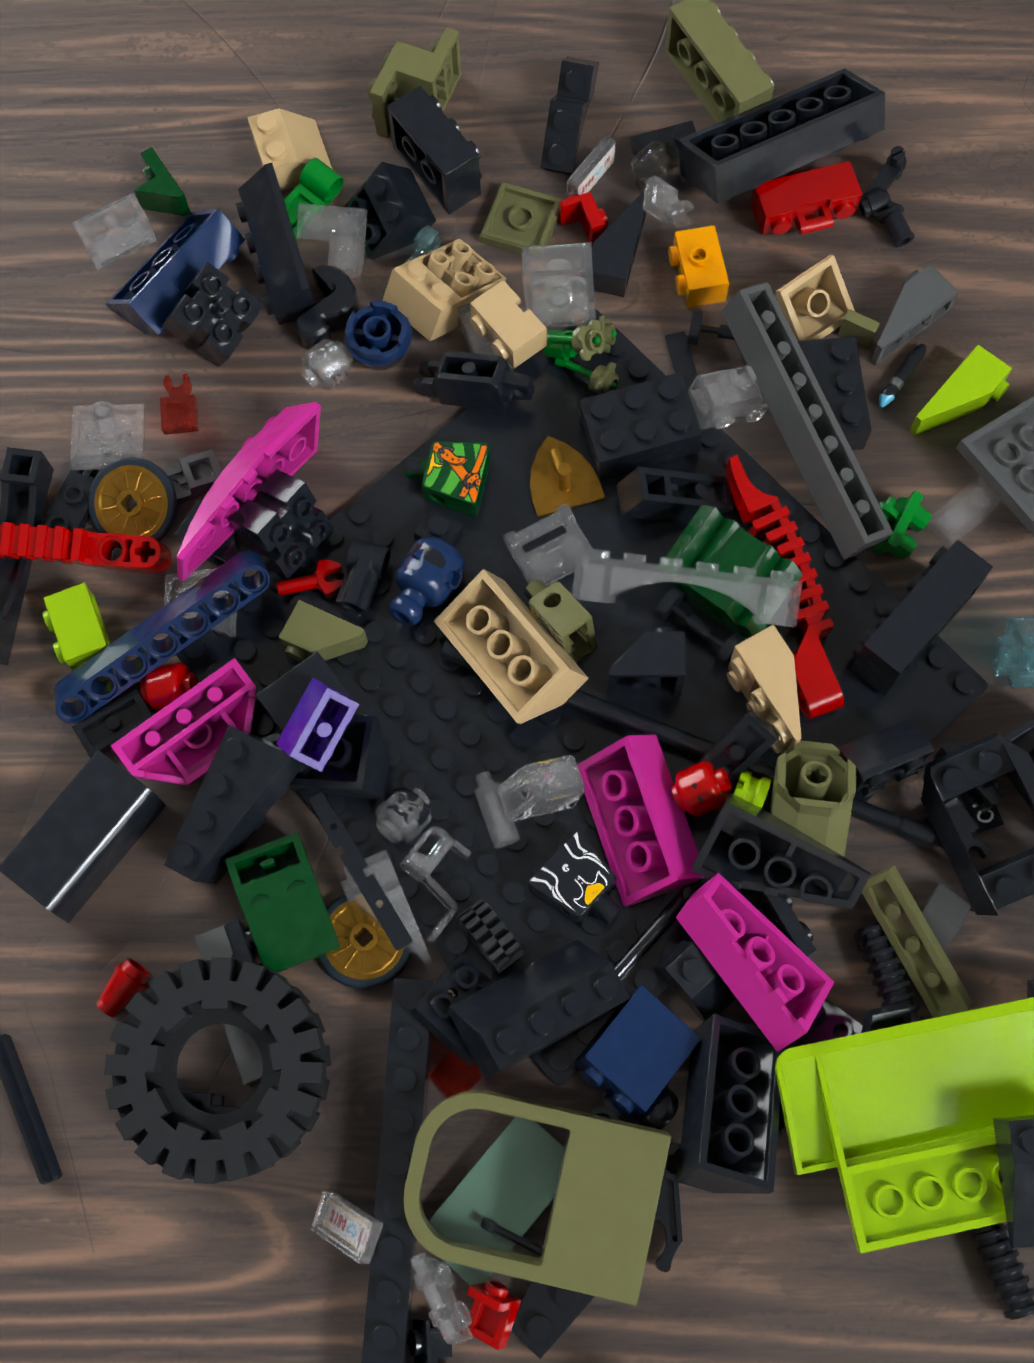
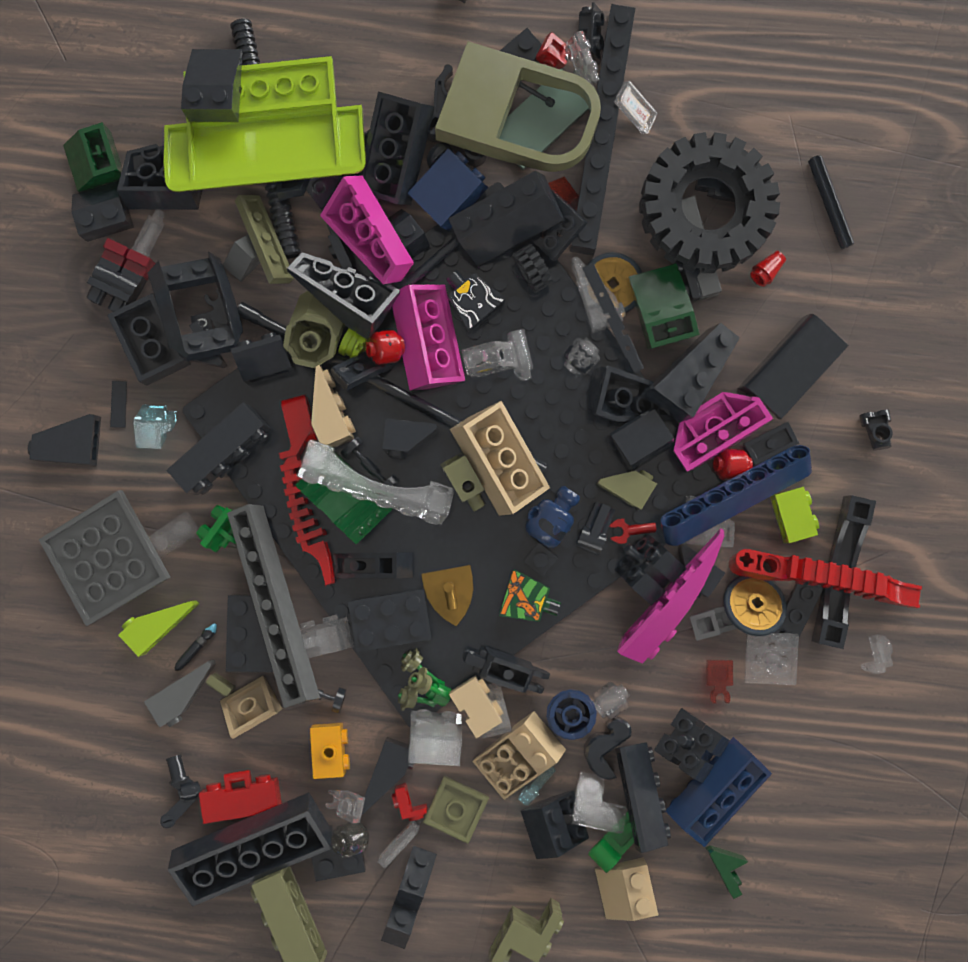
camera: 175 degrees left, 15 degrees up
clear brick [72,193,157,270] -> none
dark purple brick [276,677,359,772] -> none
black brick [387,86,482,214] -> none
clear piece [400,826,471,944] -> none
clear plate [503,504,596,586] -> none
black window [665,331,701,391] -> none

